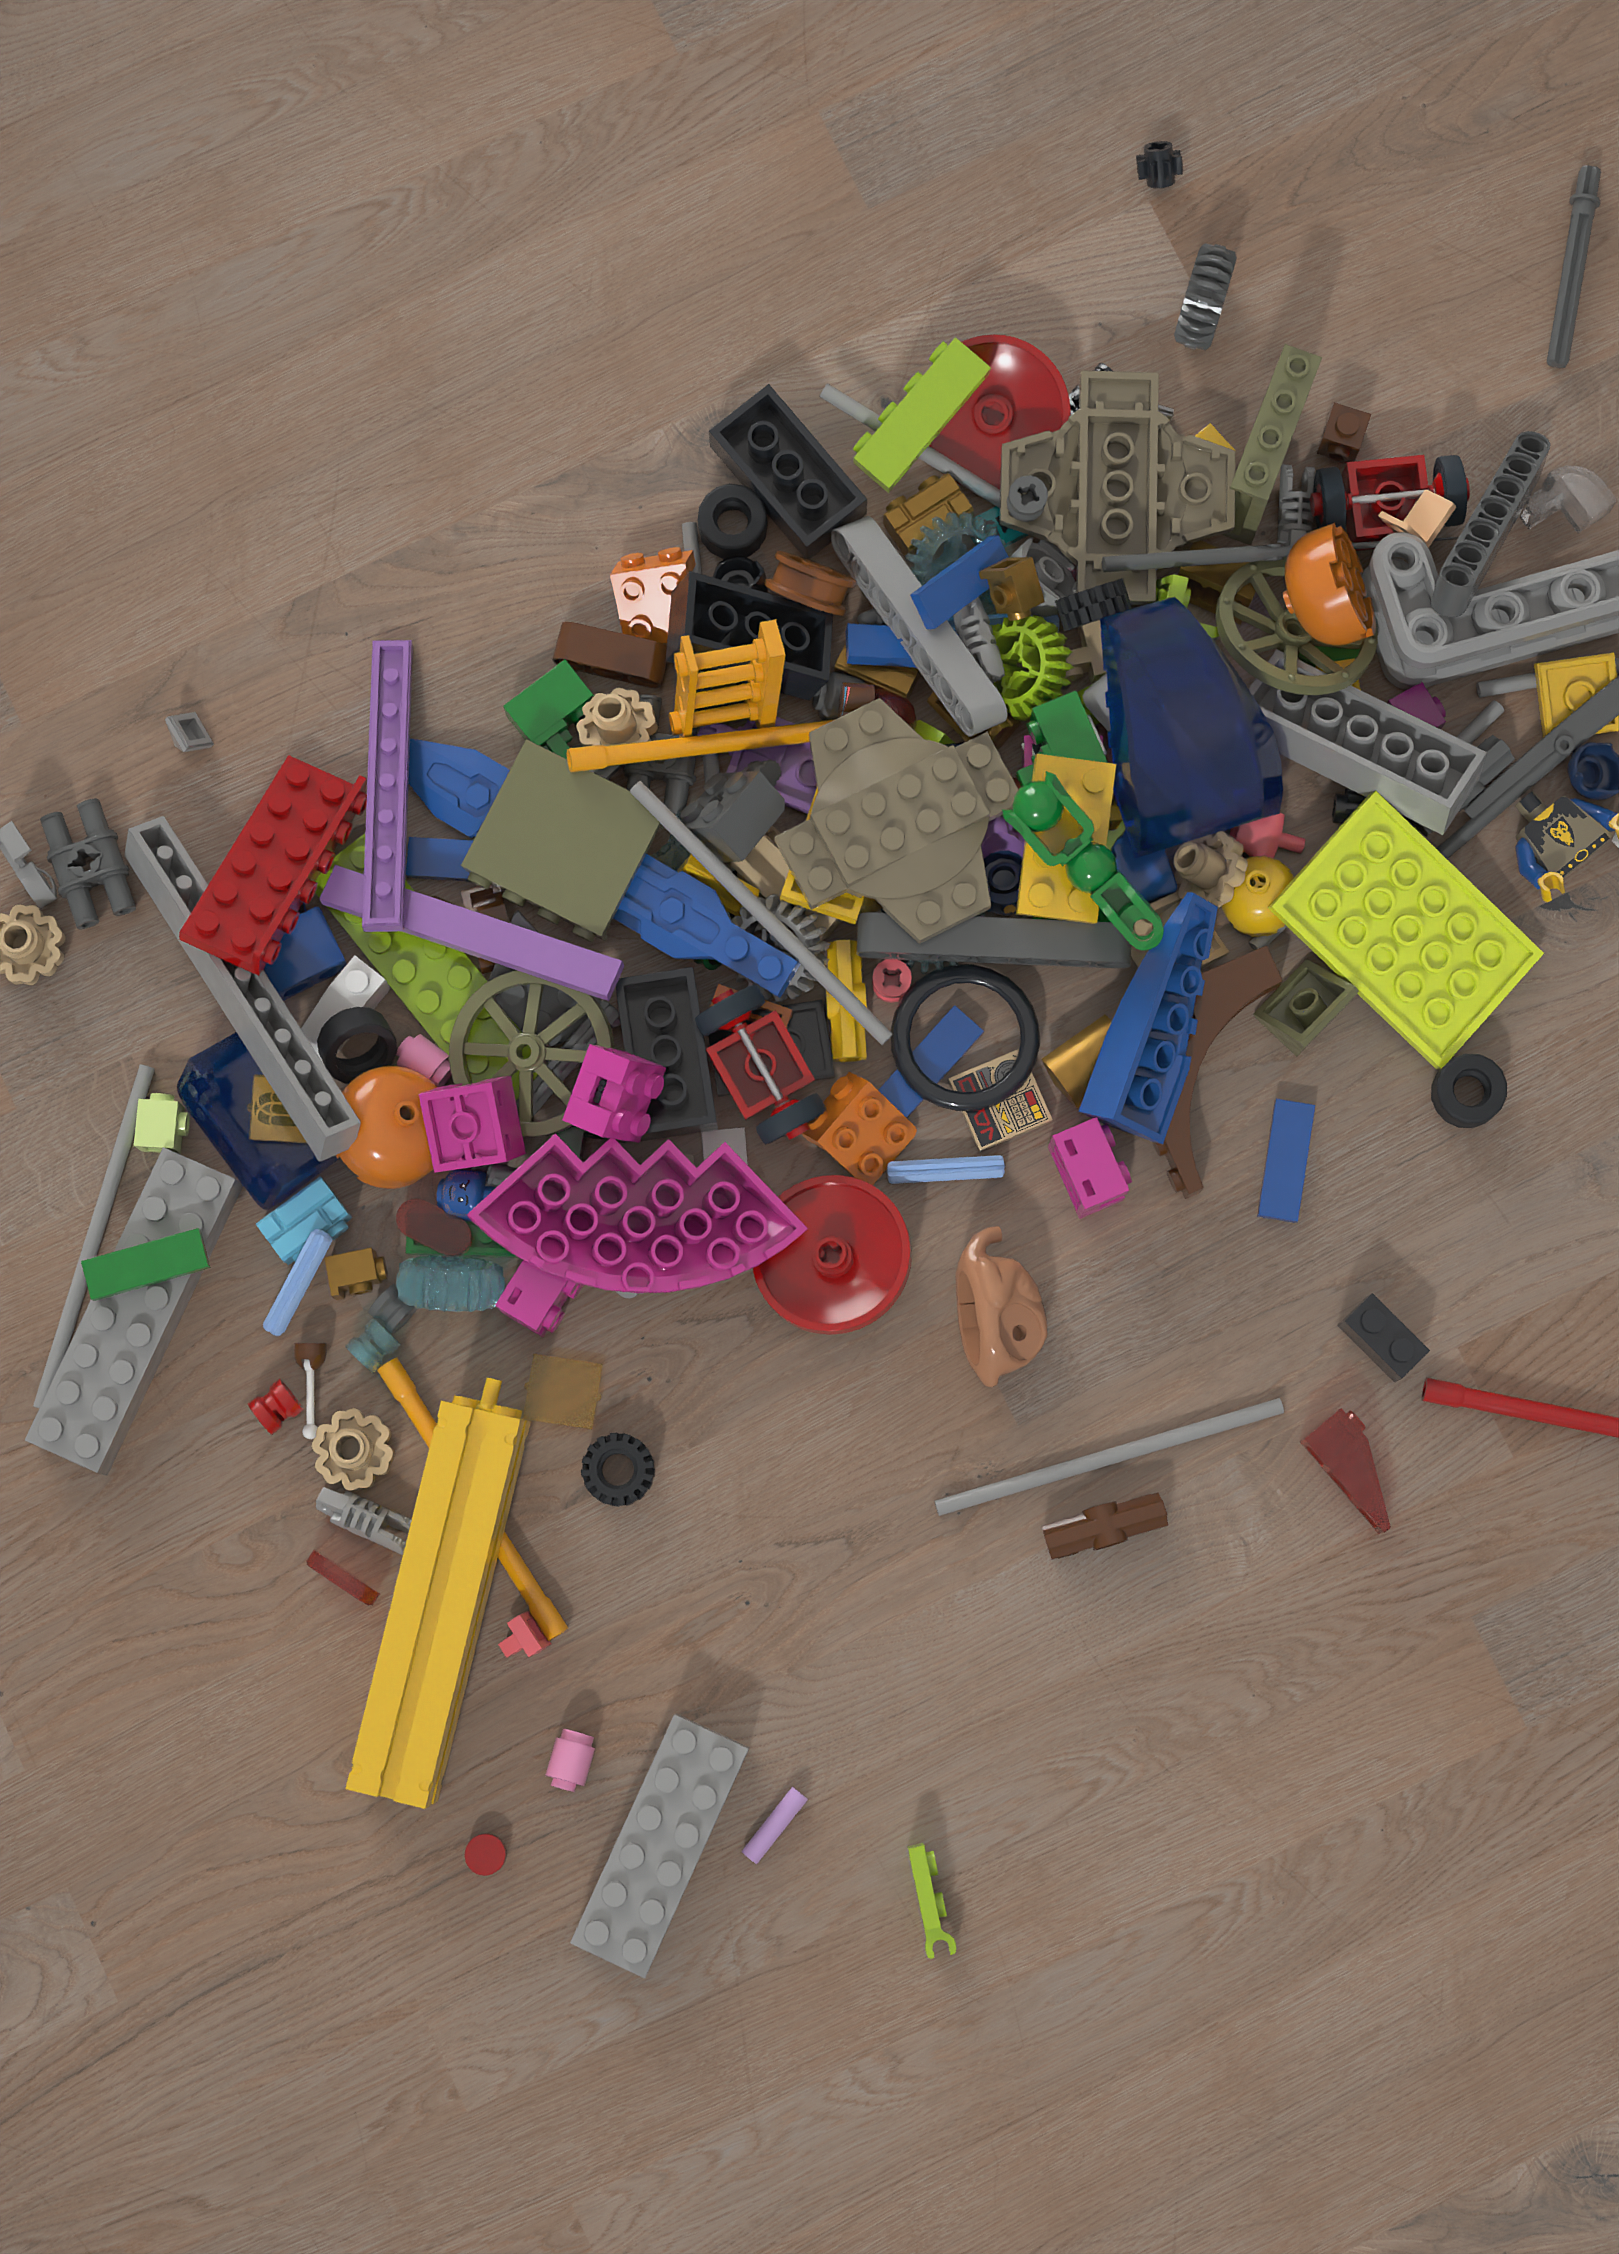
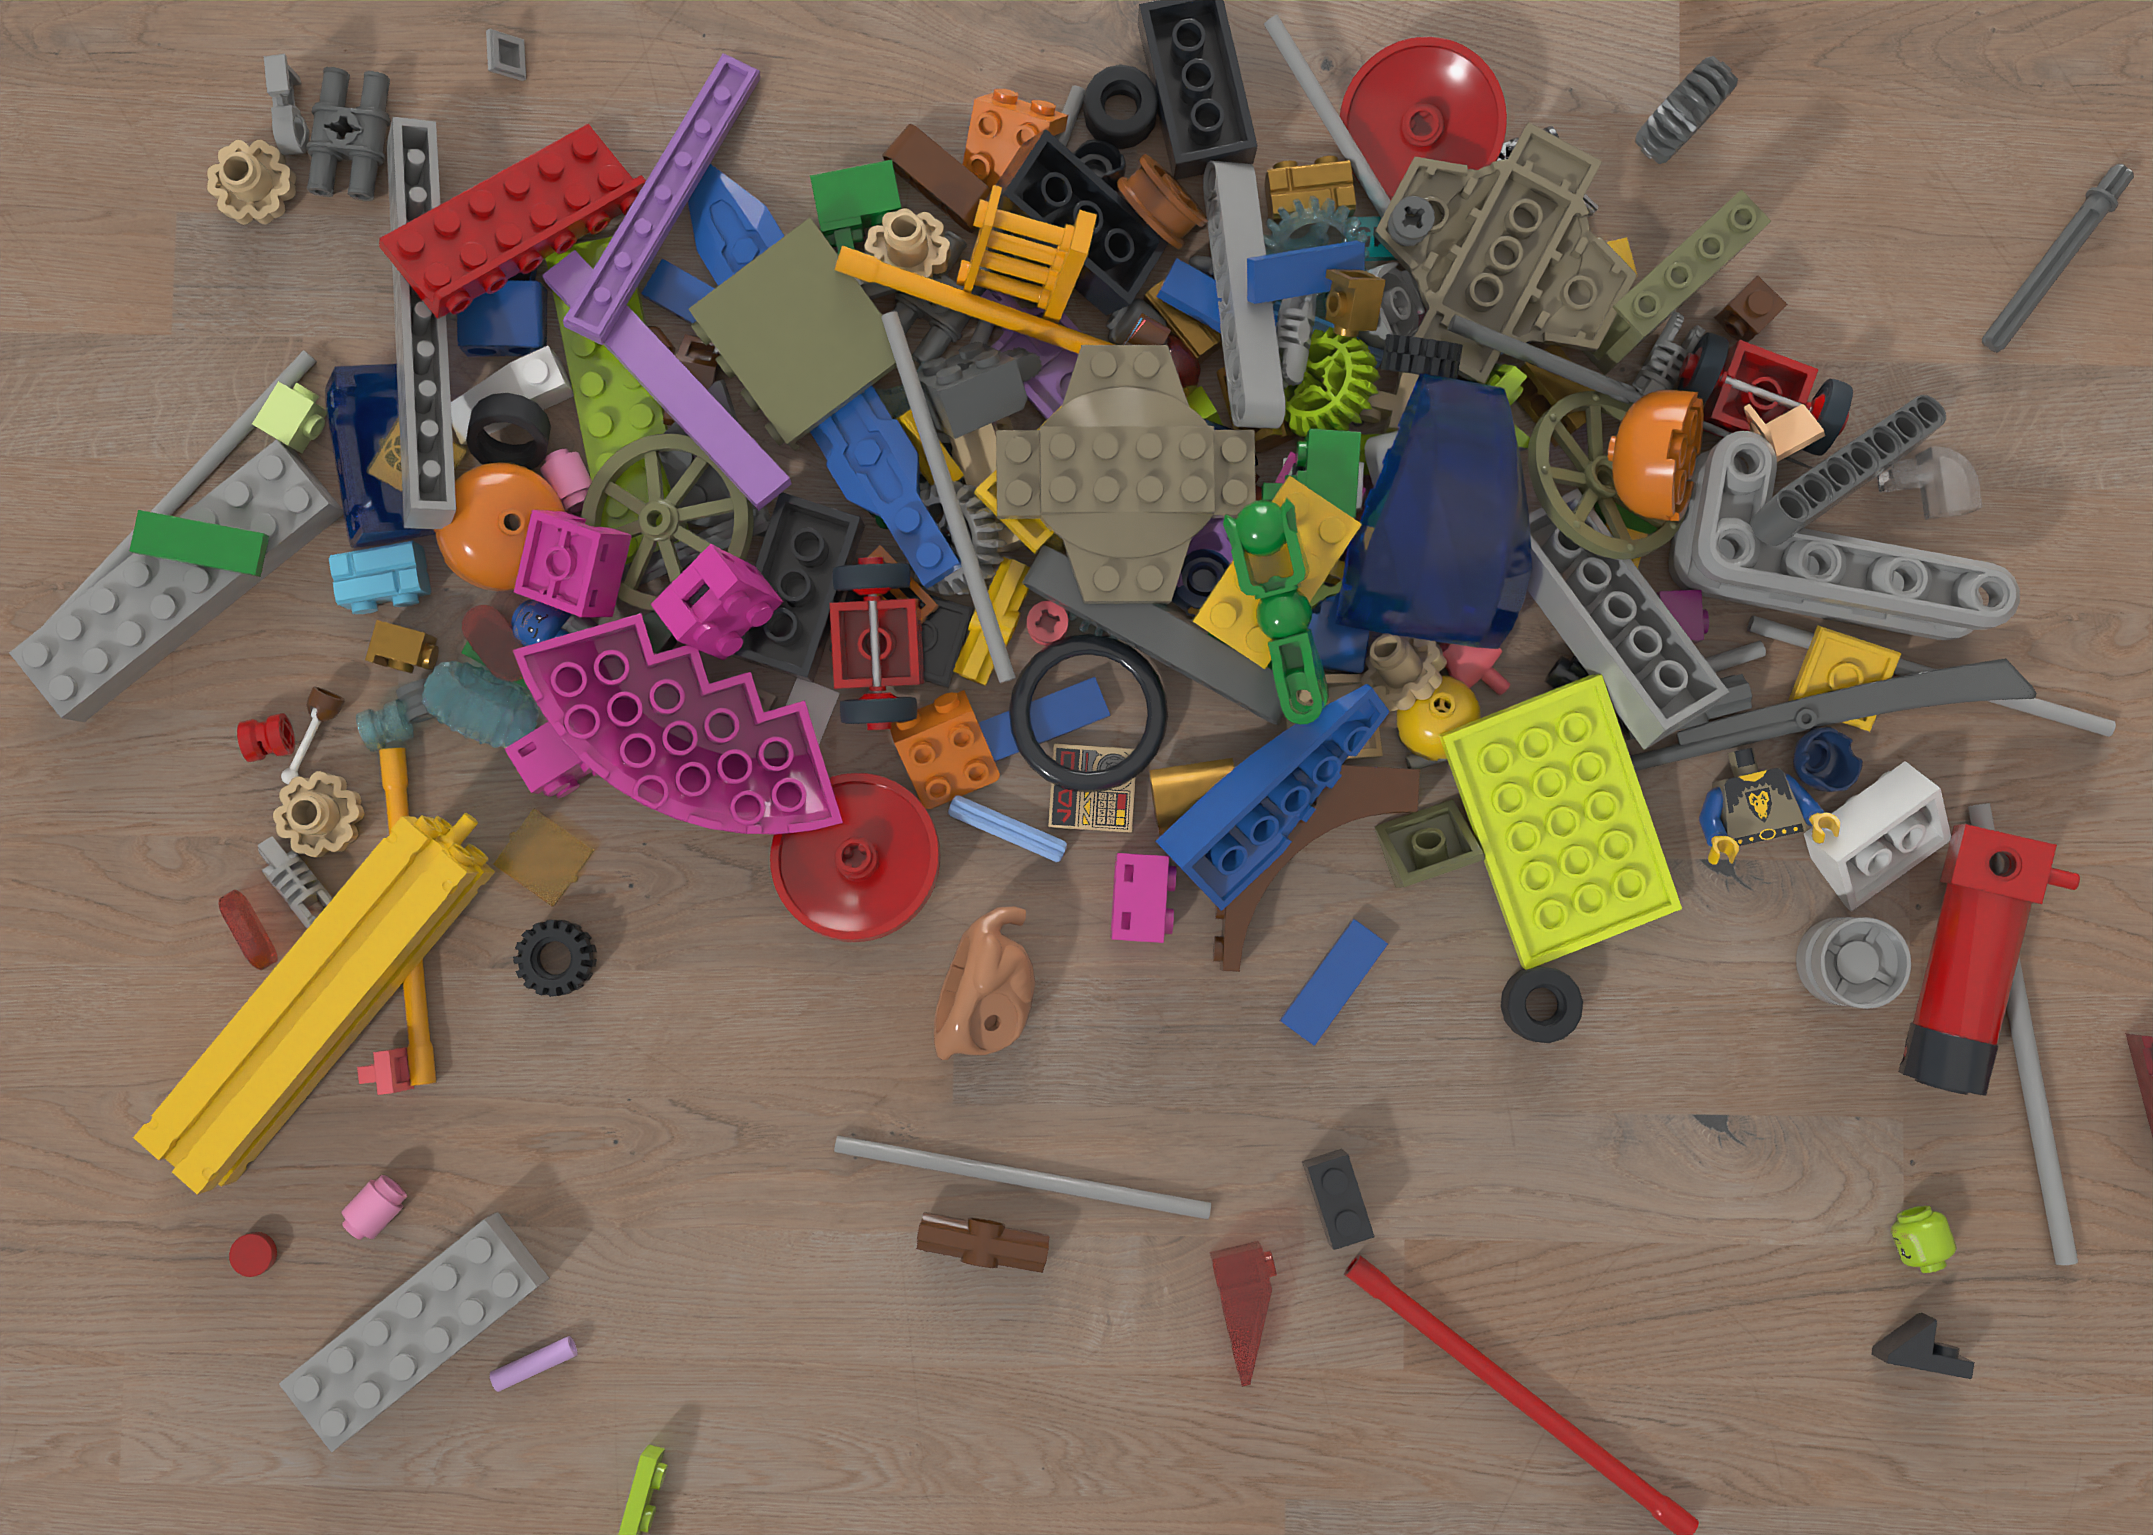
camera: 20 degrees right, 5 degrees up
light blue axle [263,1229,332,1336] -> none
lime brick [853,337,991,493] -> none

